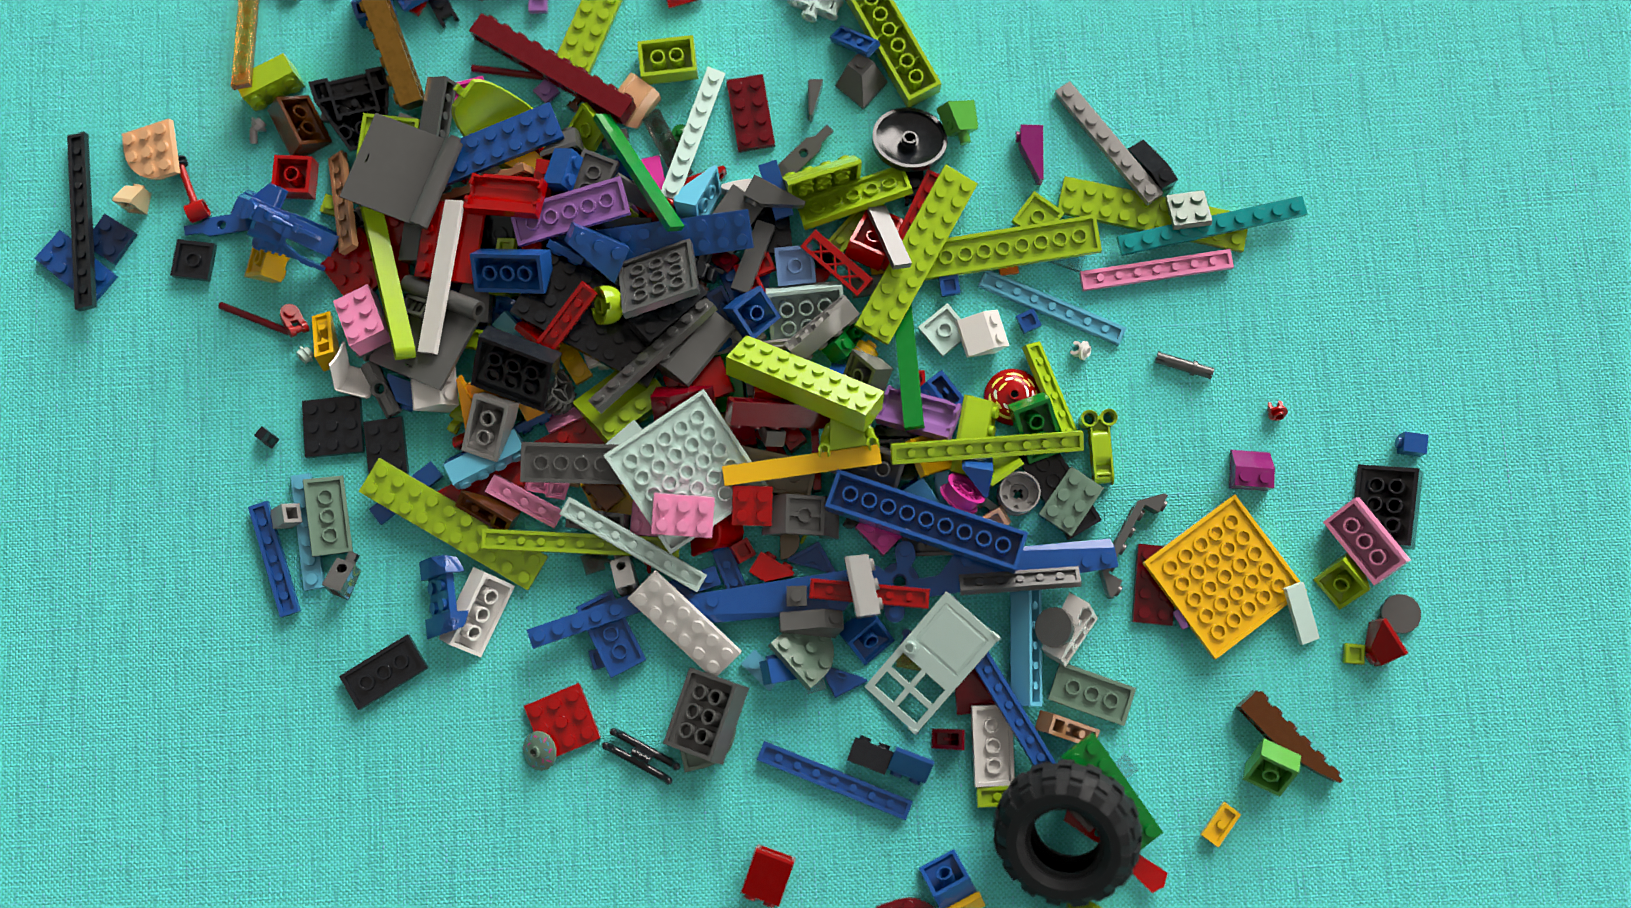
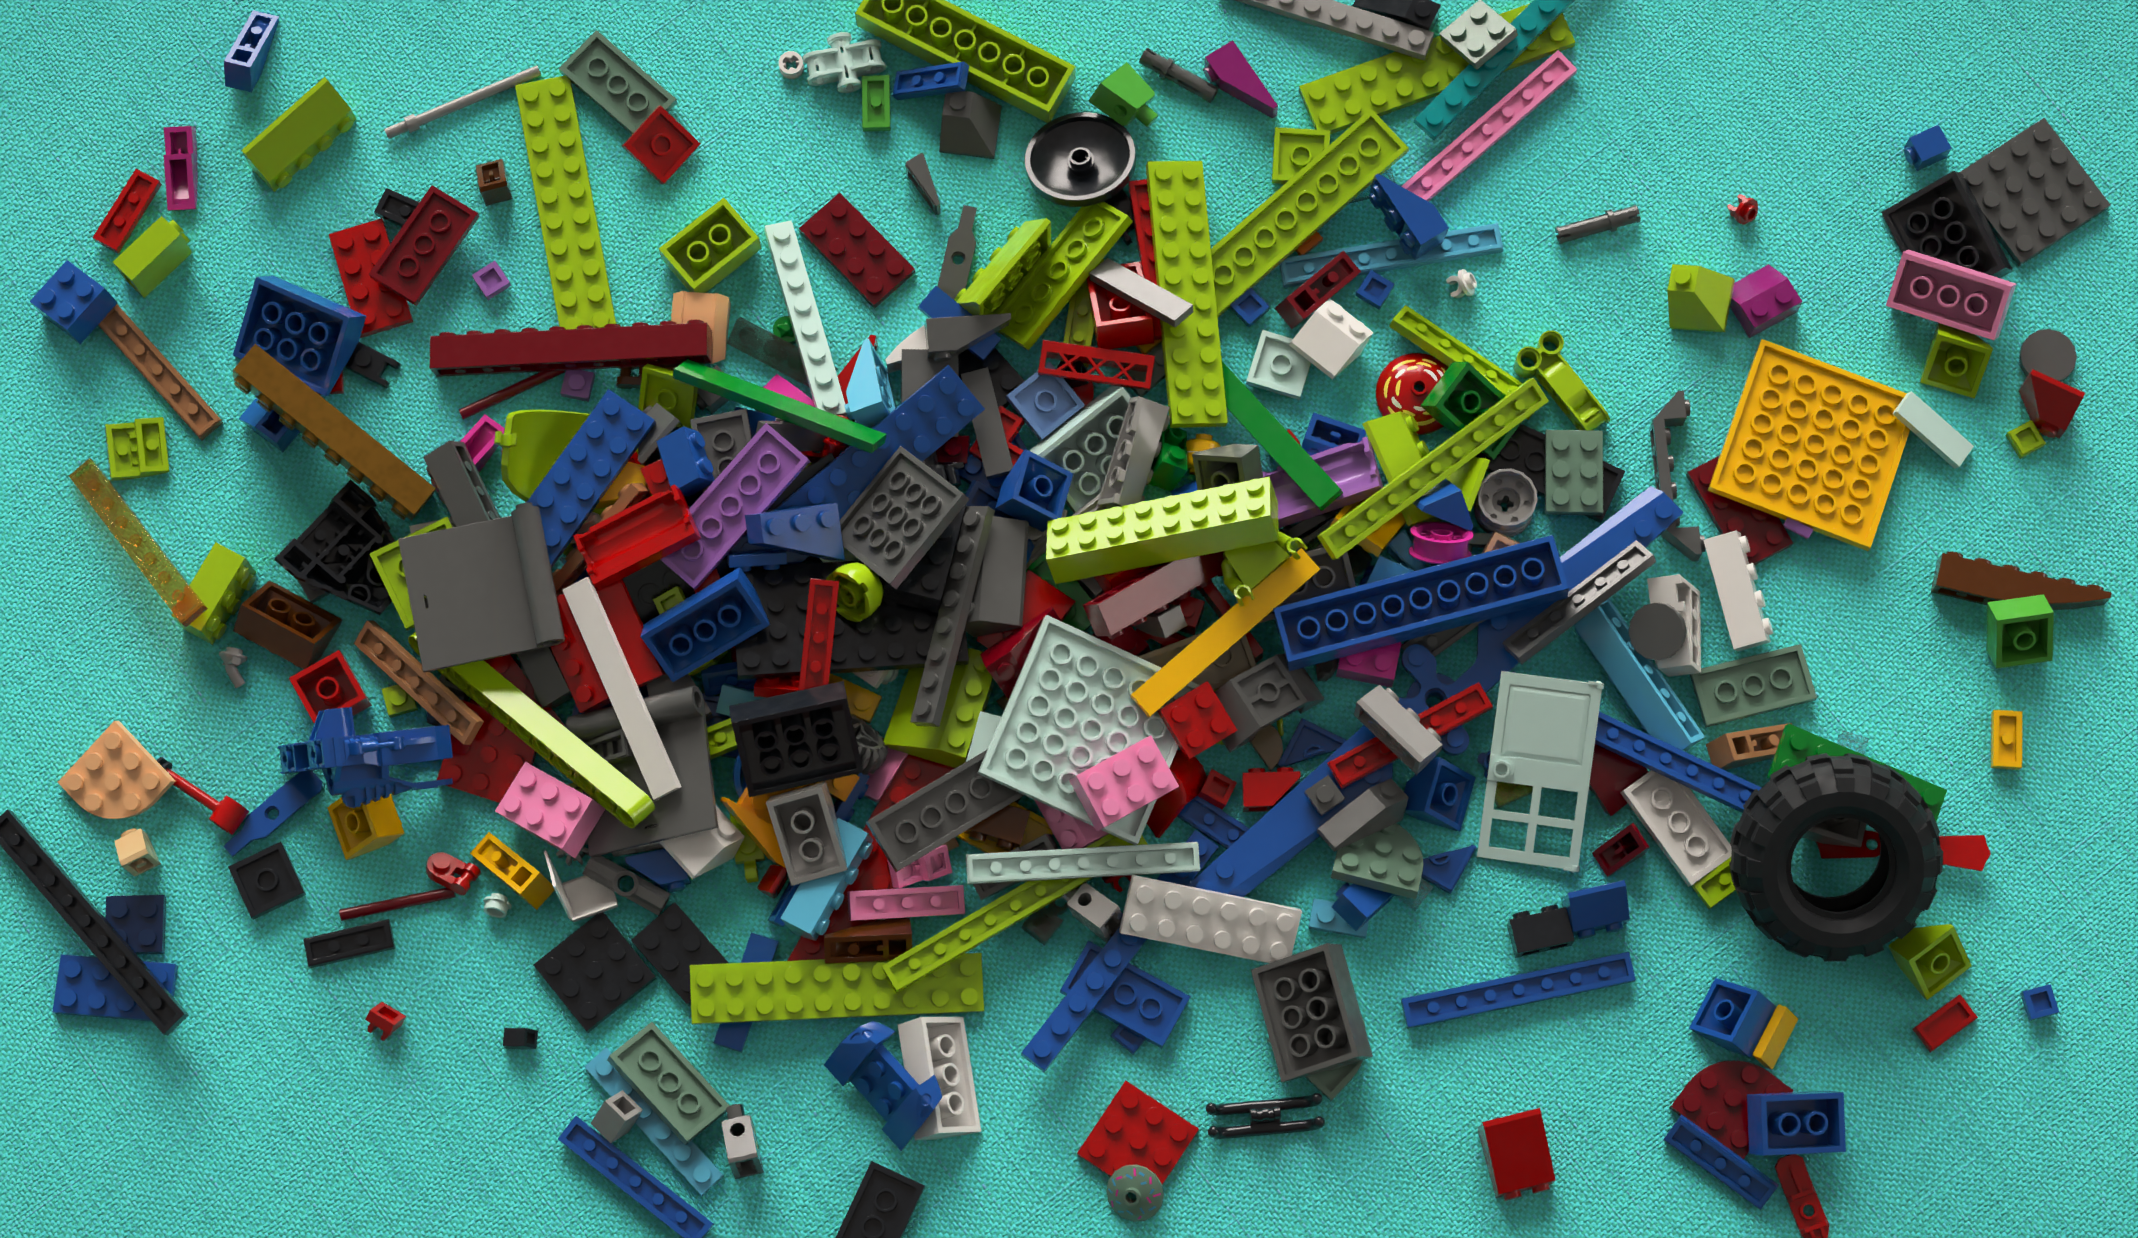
camera: 35 degrees left, 5 degrees down
none -> black tile [303,919,396,968]
none -> red tile [365,1002,406,1041]
none -> bright green plate [862,75,891,132]
none -> dark grey pin [1139,48,1219,103]
none -> dark red slope [1274,250,1361,329]
none -> blue slope [1369,174,1449,260]
none -> lime slope [1667,264,1735,332]
none -> white brick [1703,530,1773,651]
none -> dark grey plate [1959,118,2111,266]

